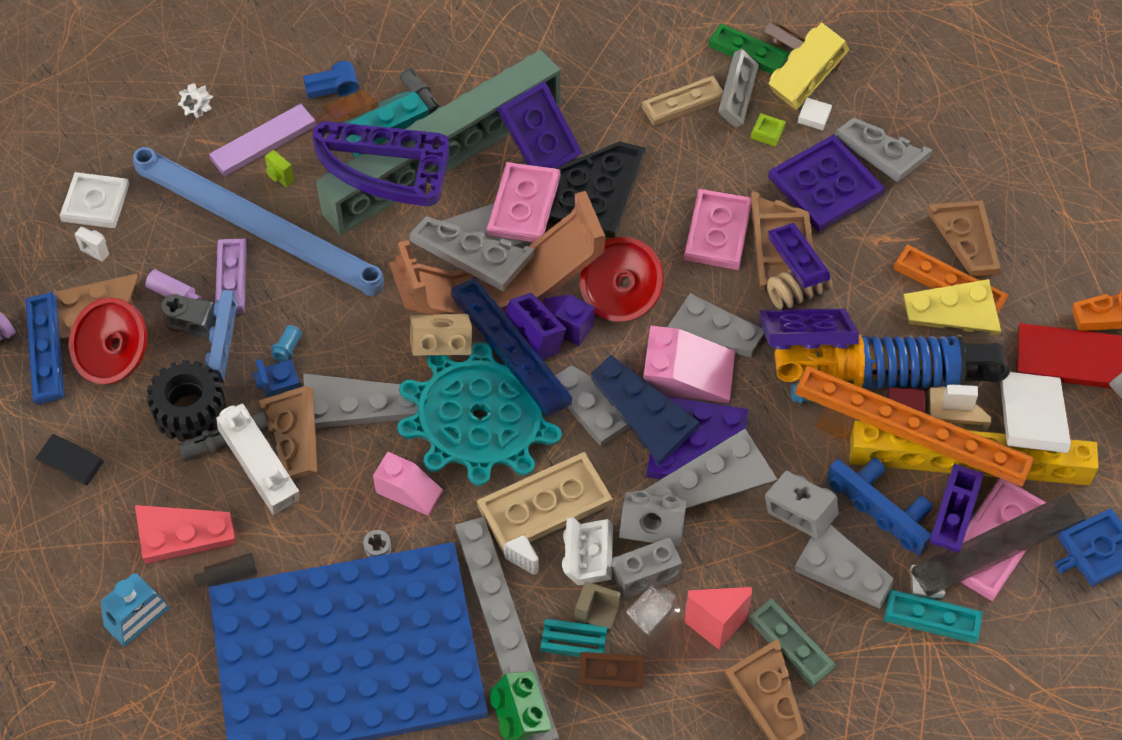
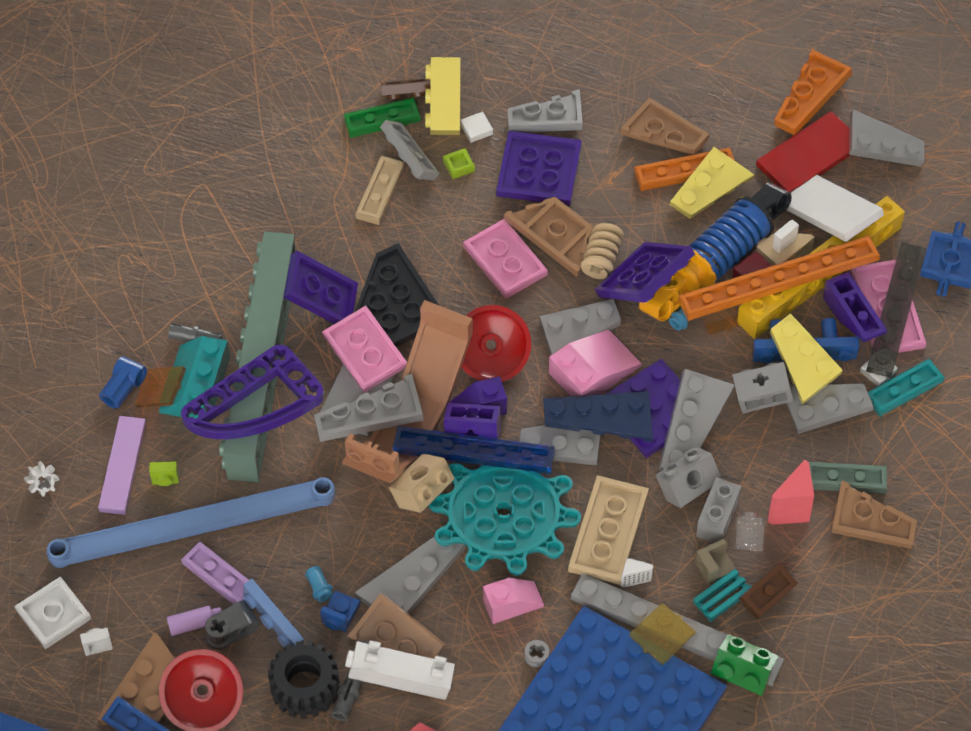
camera: 45 degrees left, 0 degrees up
white bracket [562,517,613,585] -> none
dark purple tile [768,223,830,289] -> none
none -> clear yellow piece [629,603,696,665]
none -> light yellow wing [770,313,843,405]

